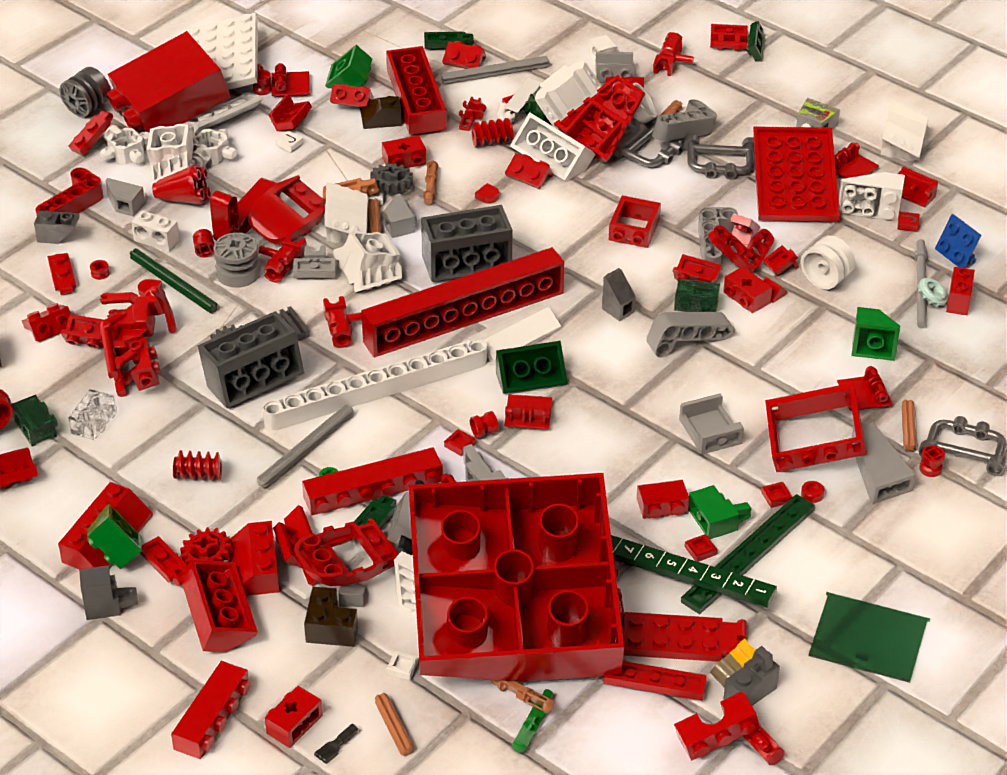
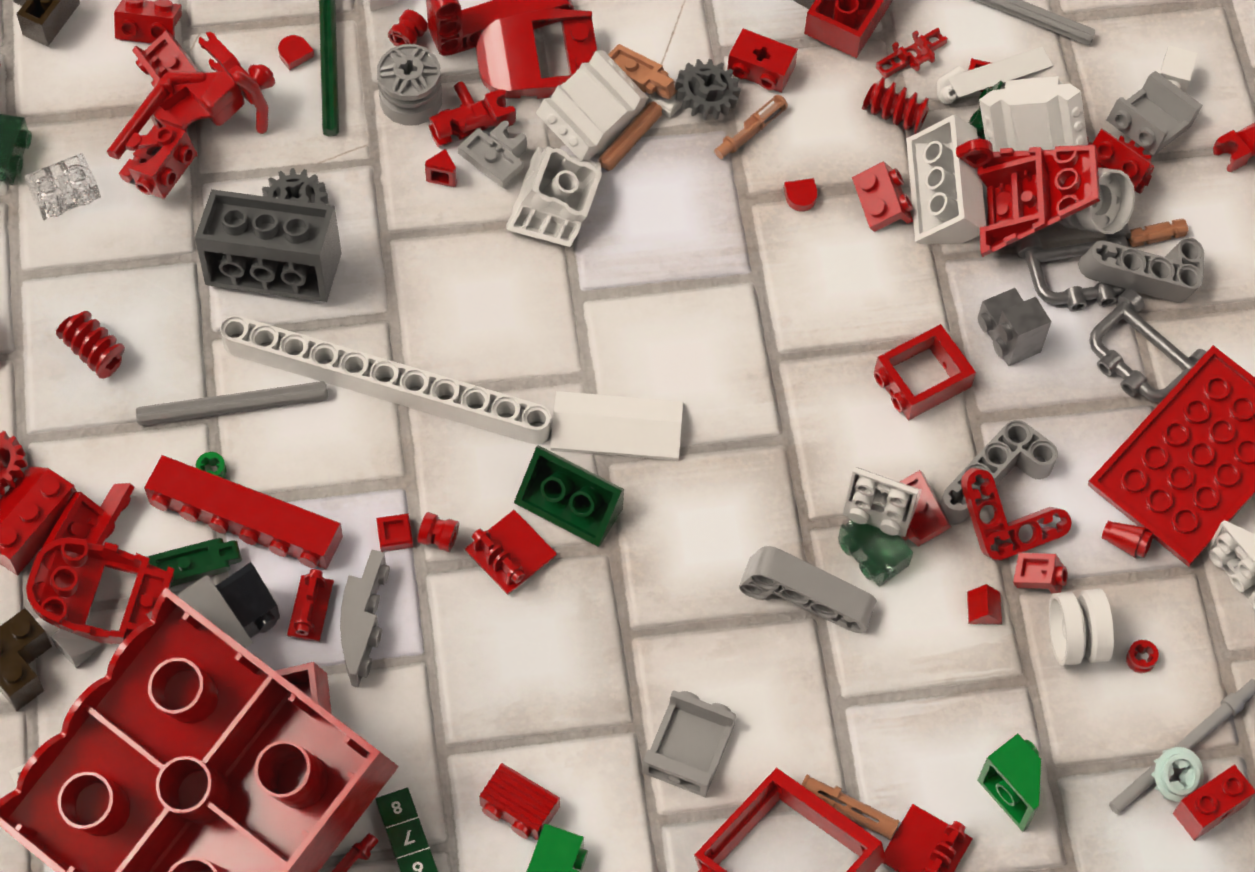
camera: 40 degrees right, 20 degrees up
flat silver tile [279,306,310,340] -> none
red piece [323,296,362,348] -> none
red brick [361,247,565,358] -> none
light grey slope [384,193,417,238] -> none
dark grey brick [421,205,513,282] -> none
flat silver slope [602,268,636,321] -> none
red brick [723,266,772,314] -> none
slope [730,213,760,245] -> none
none -> red slope [425,149,457,187]
none -> white slope [843,467,921,537]
none -> red tile [956,139,994,169]
none -> flat silver brick [977,288,1052,366]
none -> red cone [1102,521,1153,558]
none -> red bush [1126,640,1159,673]

